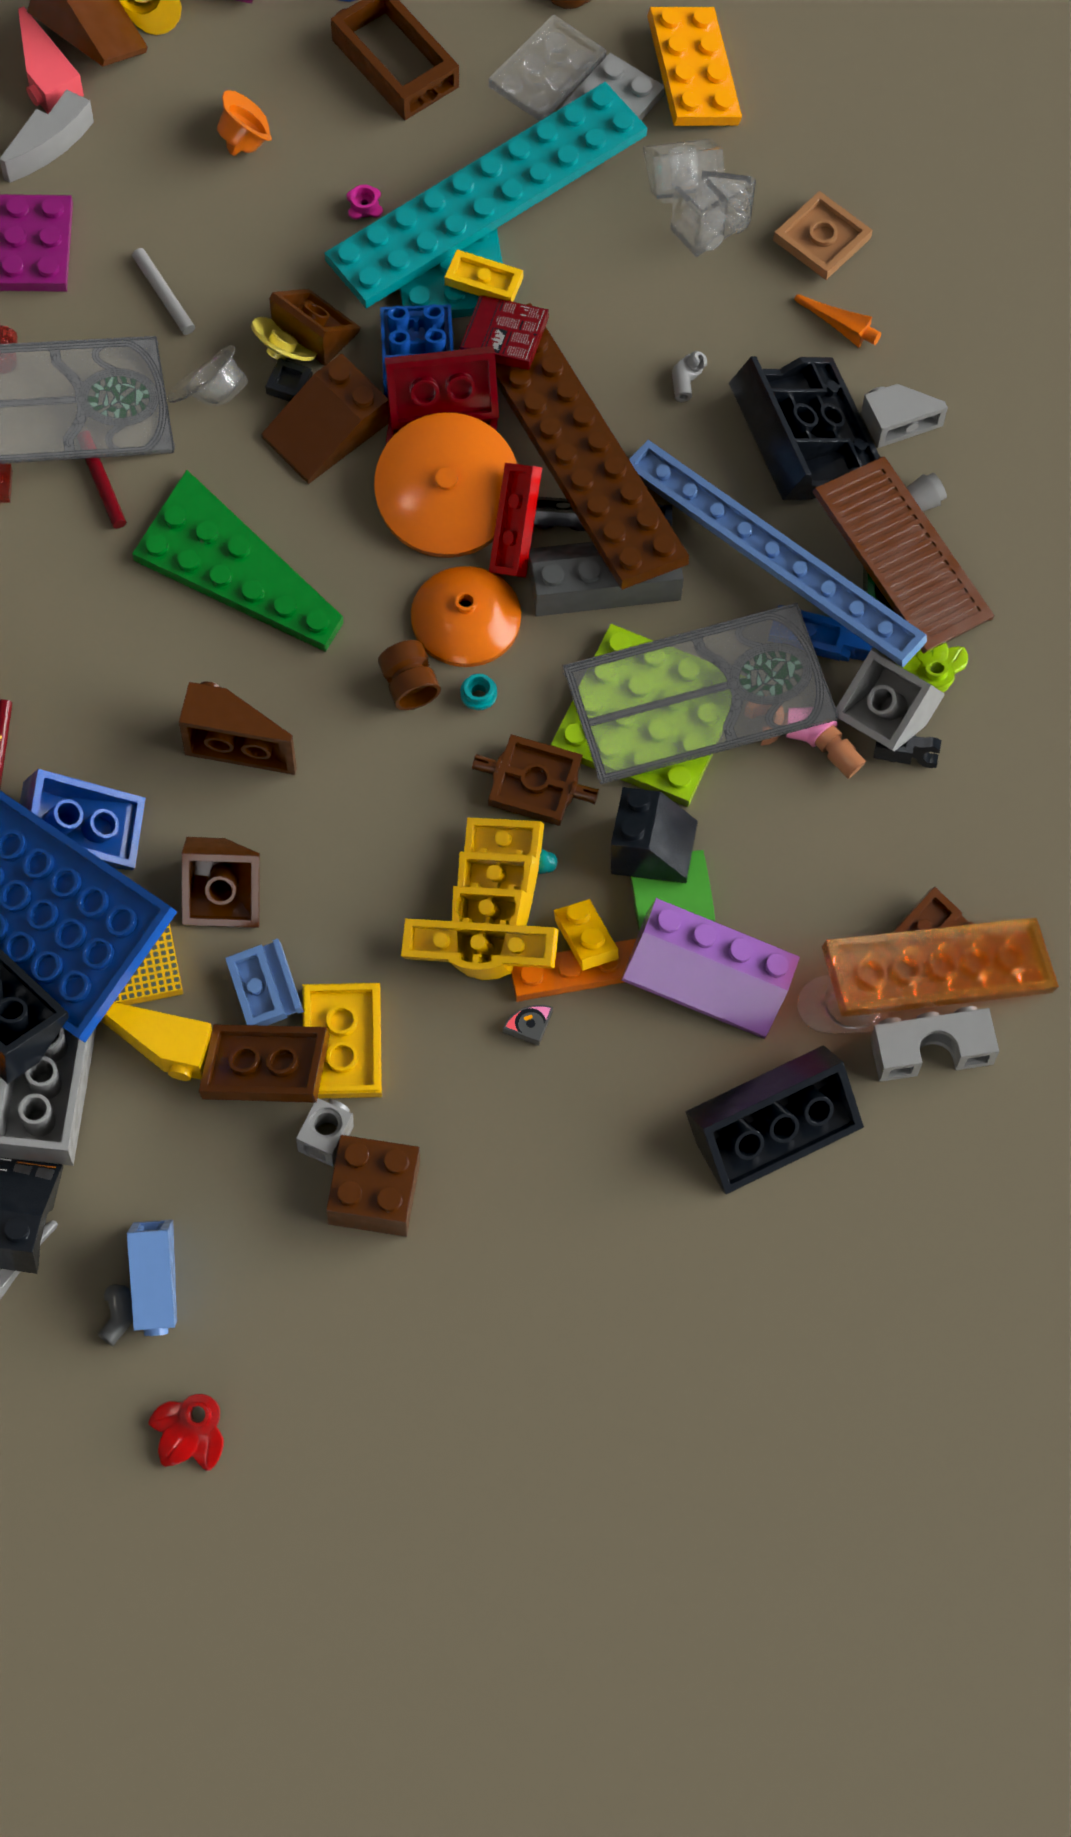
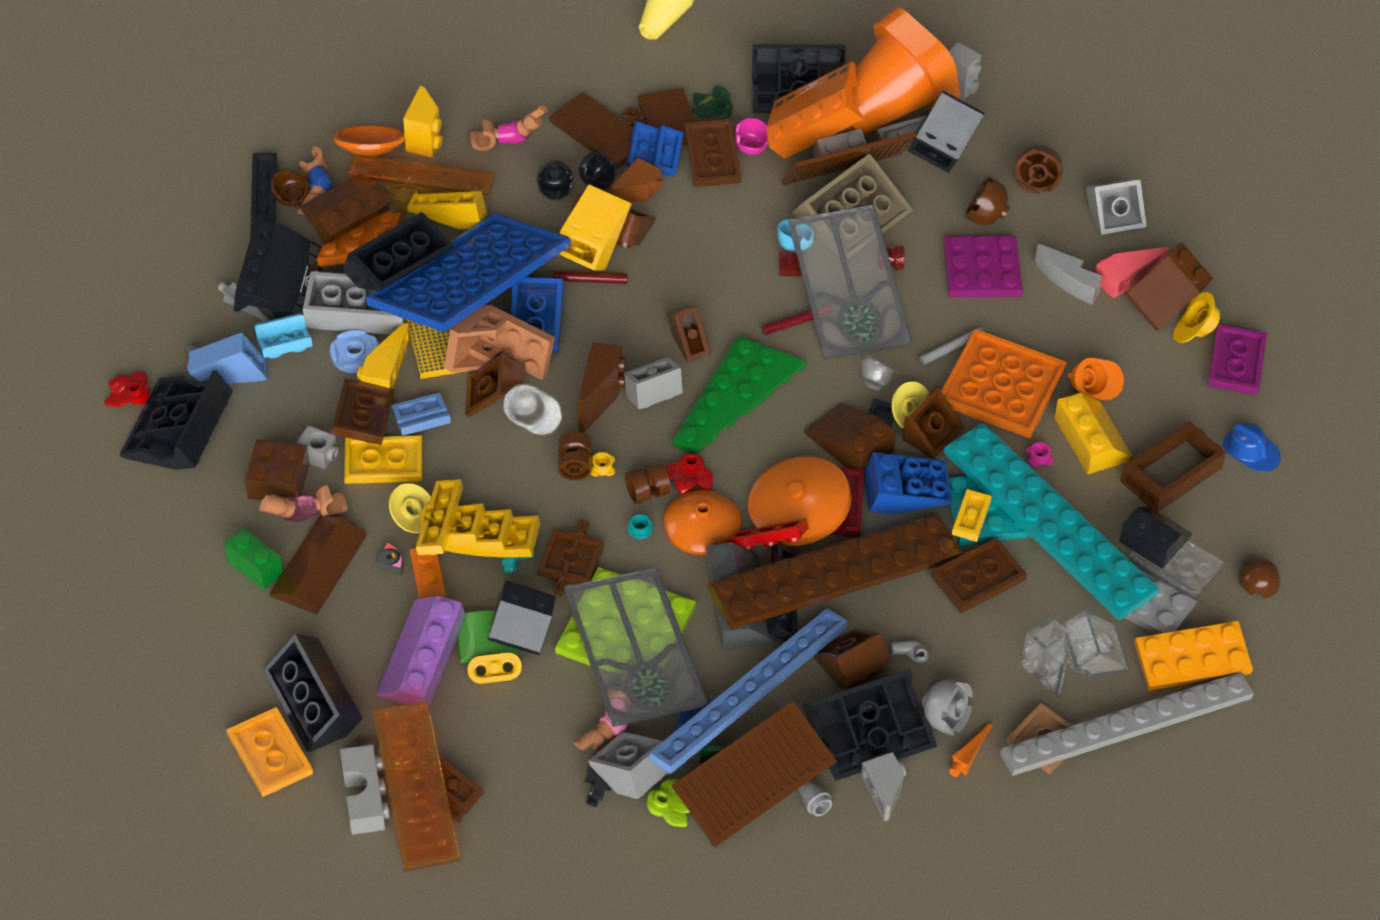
camera: 90 degrees right, 15 degrees down
dark red plate [385,346,499,430] -> none
dark red tile [460,295,549,370] -> none
yellow plate [554,899,619,971] -> none
none -> black piece [119,371,233,470]
none -> green brick [224,528,283,590]
none -> light orange plate [226,707,313,797]
none -> medium azure bracket [254,313,313,358]
none -> nougat piece [259,485,347,522]
none -> reddish brown slope [270,516,367,614]
none -> light blue tile [330,330,379,373]
none -> light yellow dish [389,483,431,533]
none -> nougat bracket [444,305,555,380]
none -> yellow plate [467,653,522,684]
none -> clear piece [503,384,562,435]
none -> reddish brown wheel [558,432,592,480]
none -> yellow plate [590,452,615,477]
none -> light grey brick [624,357,683,409]
none -> red plate [665,453,713,495]
none -> reddish brown slope [666,305,710,361]
none -> reddish brown slope [813,629,892,688]
none -> light grey cylinder [922,679,973,736]
none -> reddish brown plate [931,538,1027,613]
none -> orange plate [941,329,1068,439]
none -> light grey plate [1000,672,1254,776]
none -> yellow slope [1054,393,1134,475]
none -> black slope [1119,506,1192,569]

